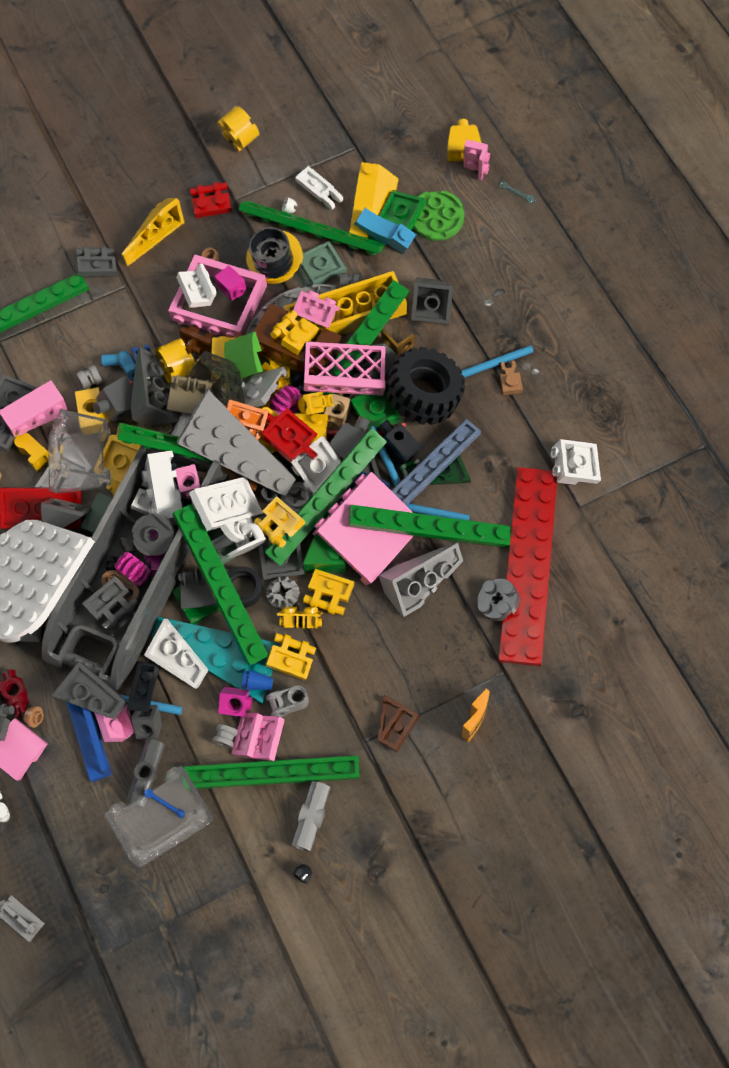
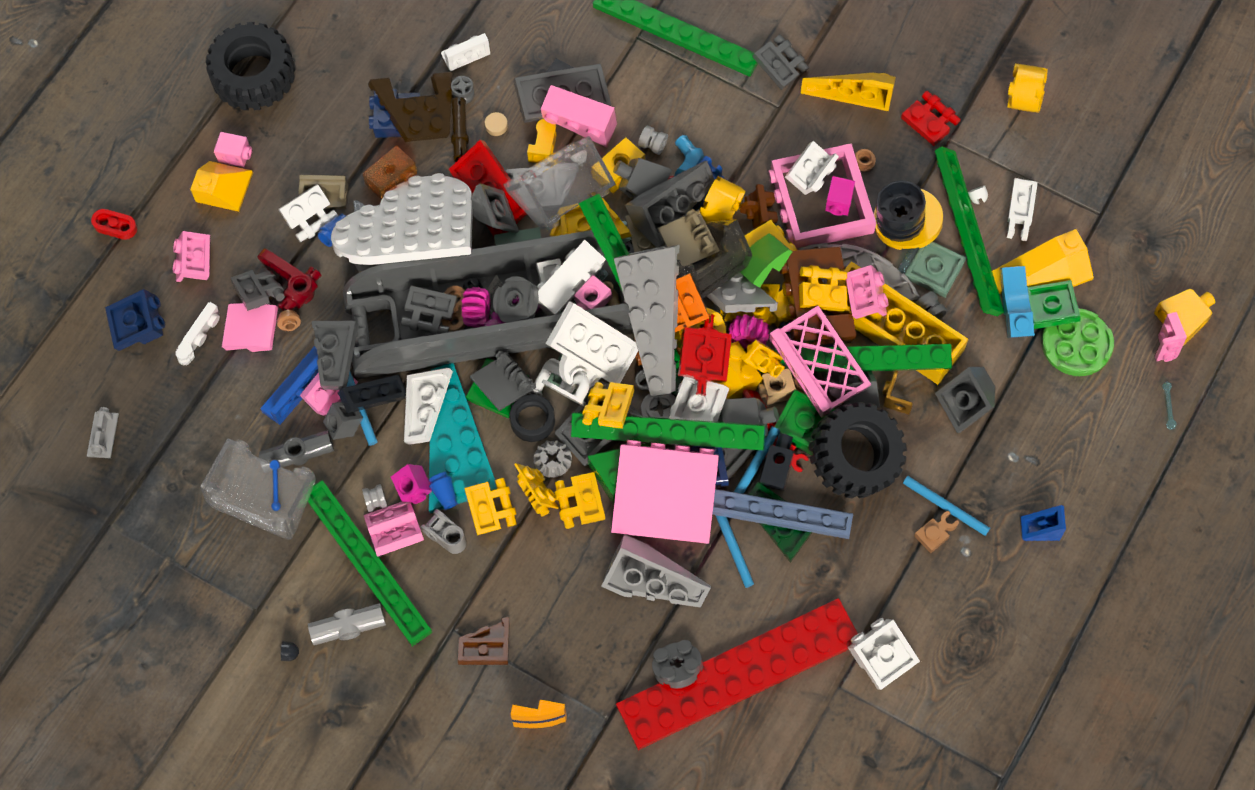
camera: 55 degrees right, 0 degrees up
green plate [172,504,269,666] -> none
green plate [348,504,510,548] -> none
none -> blue slope [1021,505,1066,541]

